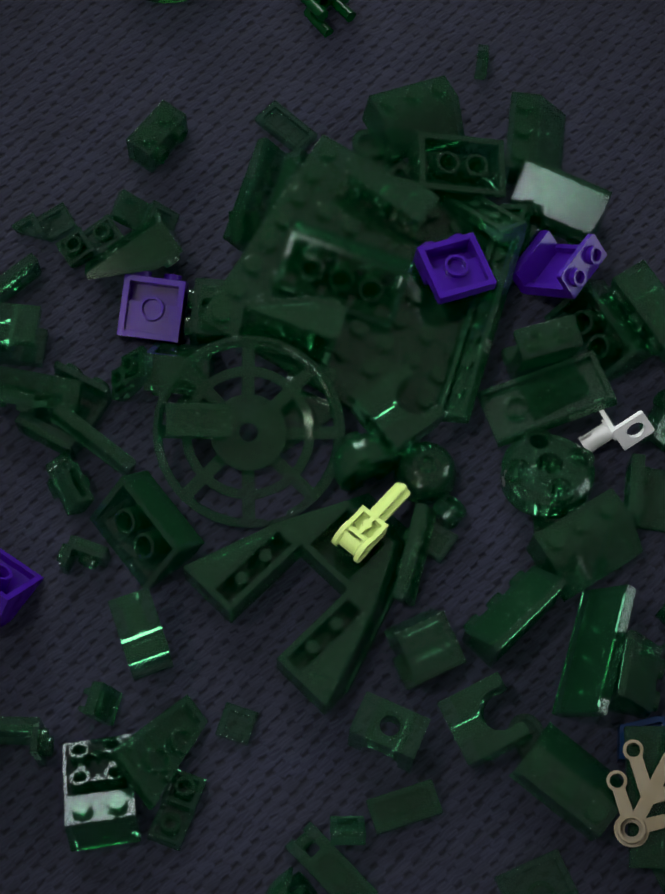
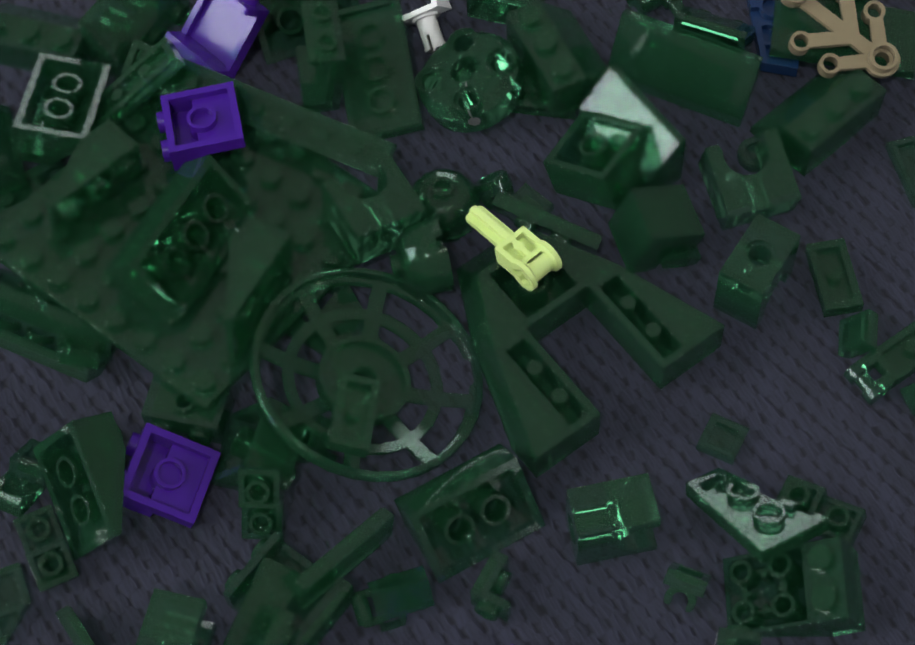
camera: 75 degrees left, 5 degrees down
none -> clear green slope [543,110,646,210]

